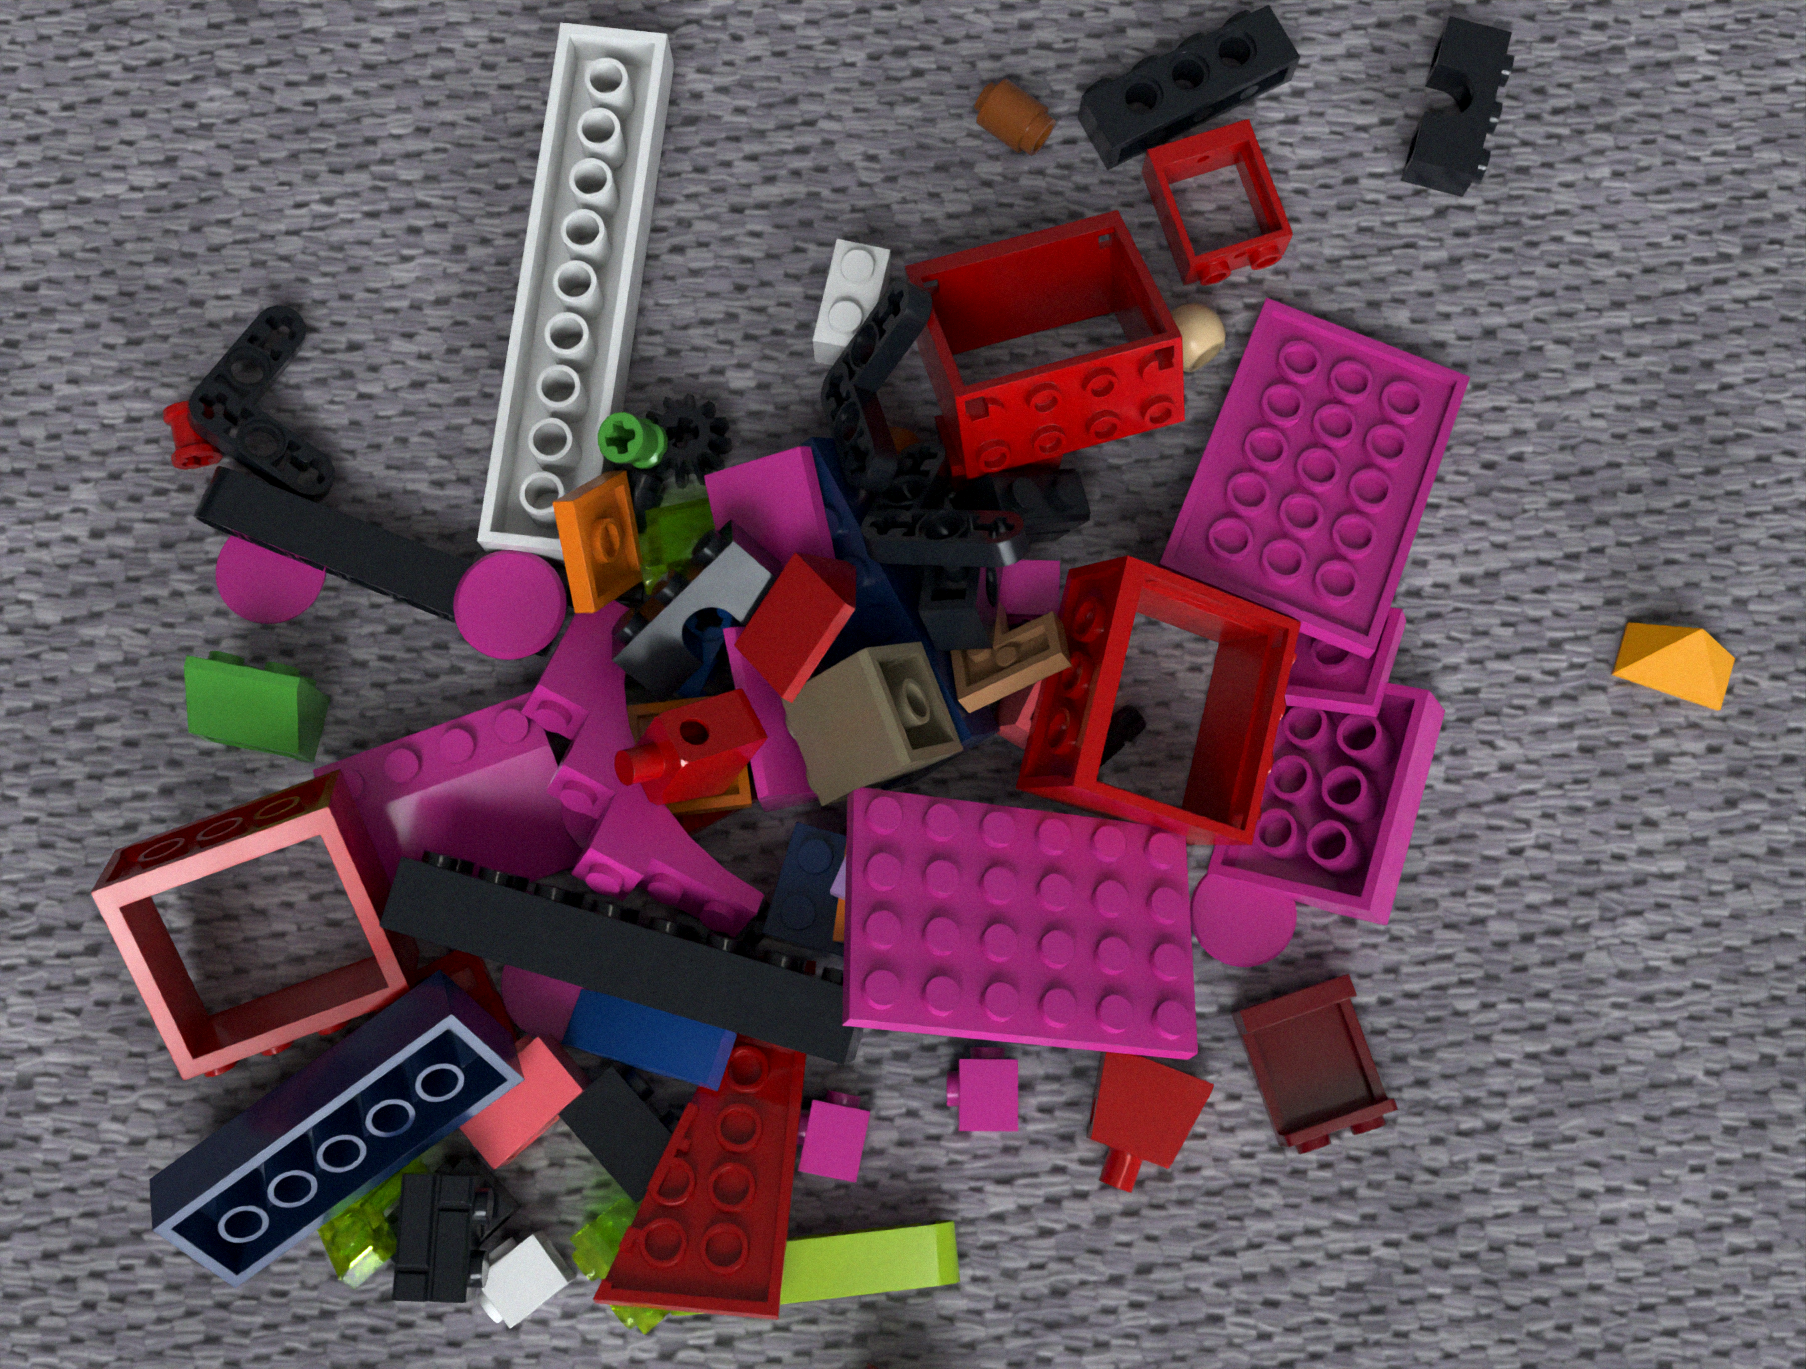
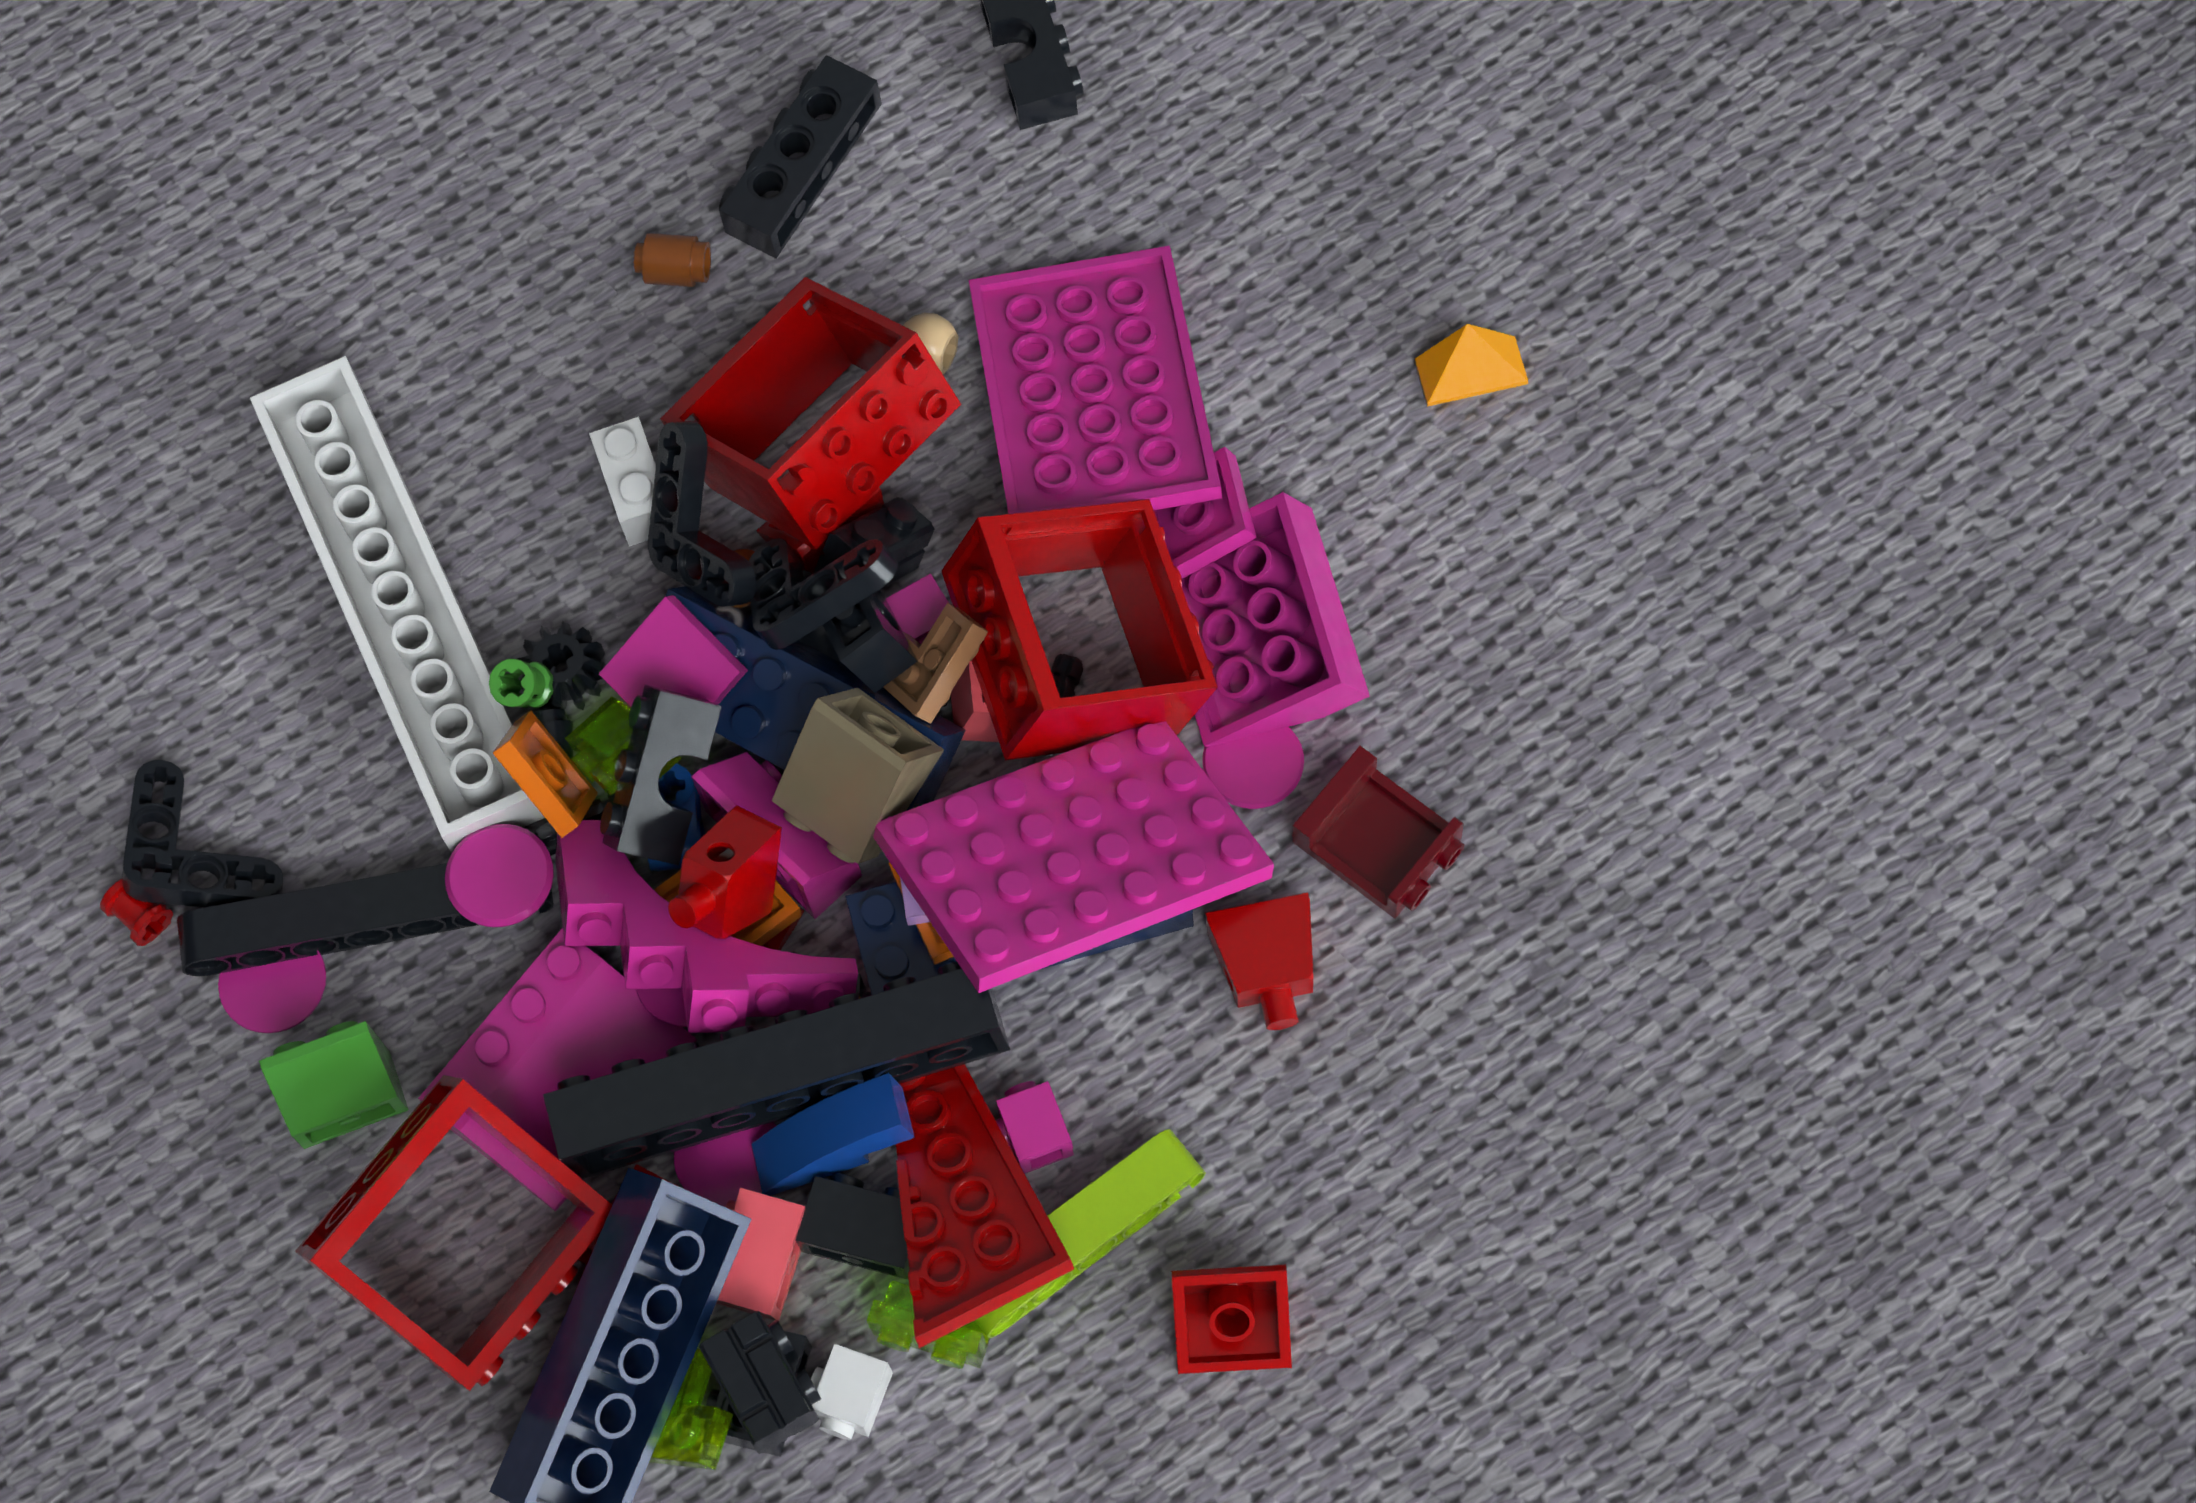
camera: 25 degrees left, 10 degrees down
red slope [734,552,856,703] -> none
dark pink brick [946,1047,1018,1132] -> none
red window [1141,118,1293,286] -> none

